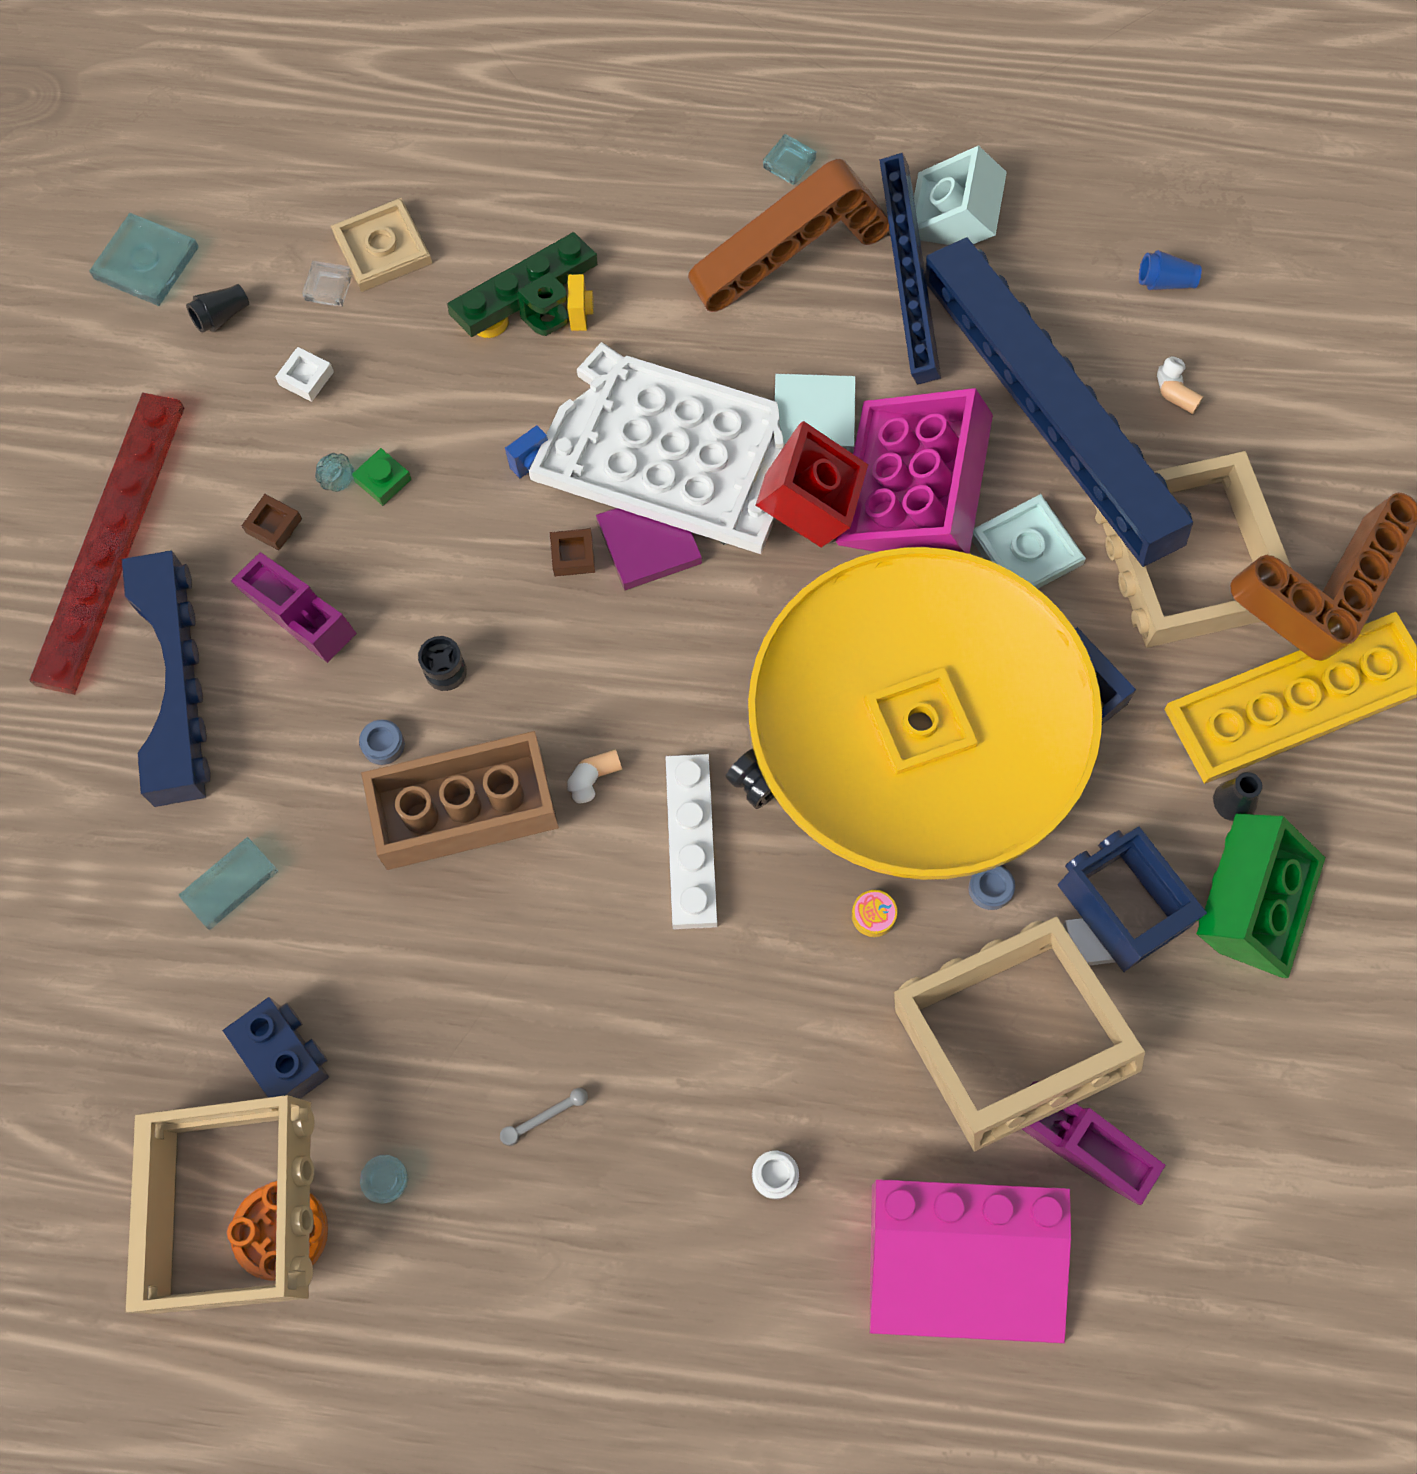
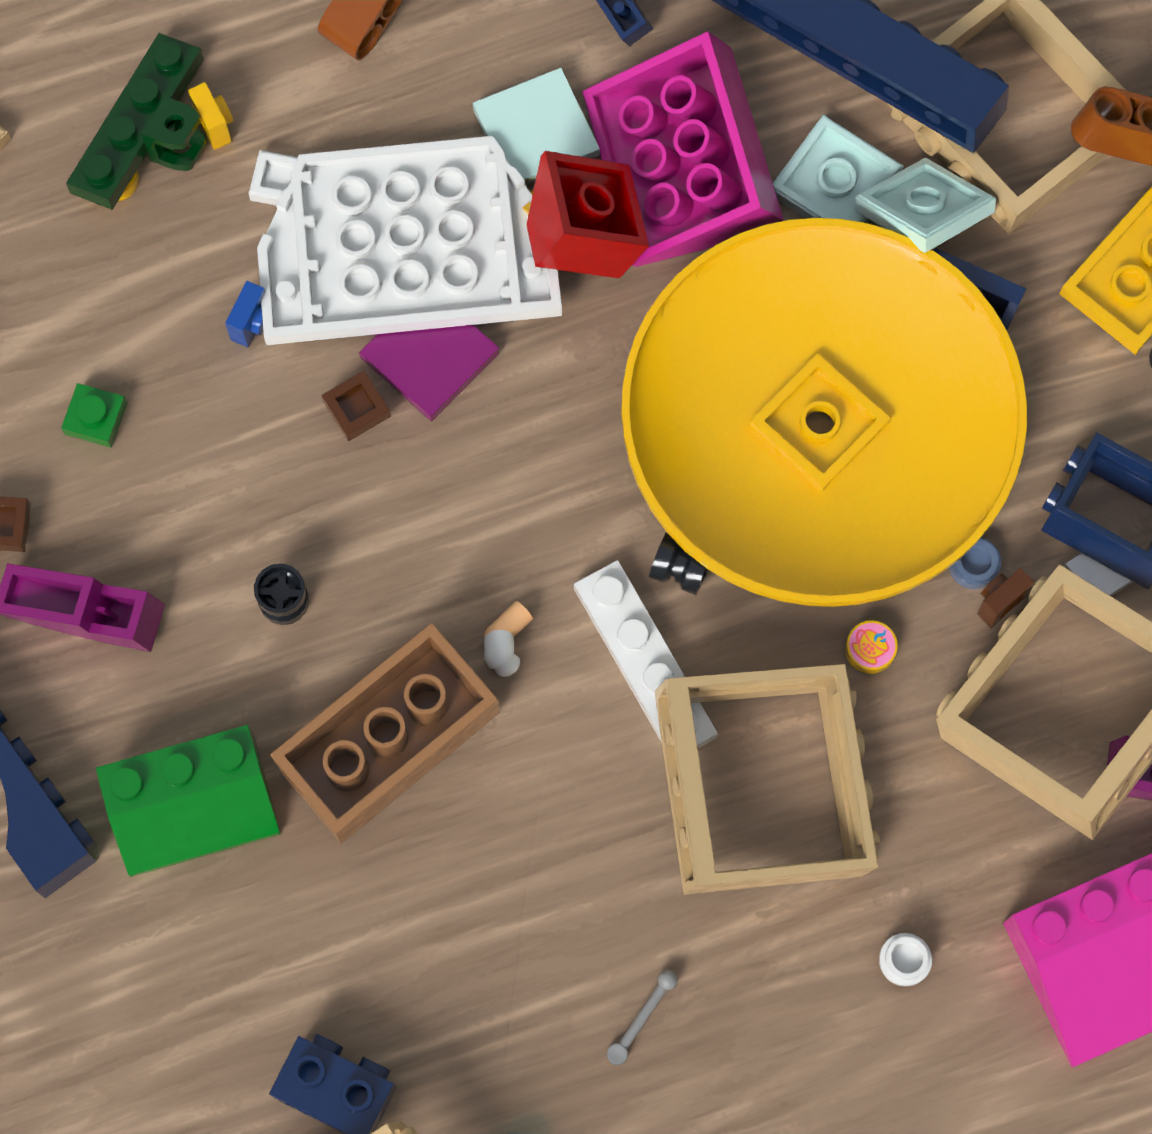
camera: 30 degrees left, 5 degrees up
clear light blue tile [178,837,278,930] -> none
clear light blue plate [315,453,354,492] -> none
sand blue tile [359,720,405,765] -> none
none -> green slope [96,725,280,877]
none -> tan window [654,664,881,895]
none -> light aqua tile [855,157,996,253]
none -> reddish brown plate [977,567,1035,628]

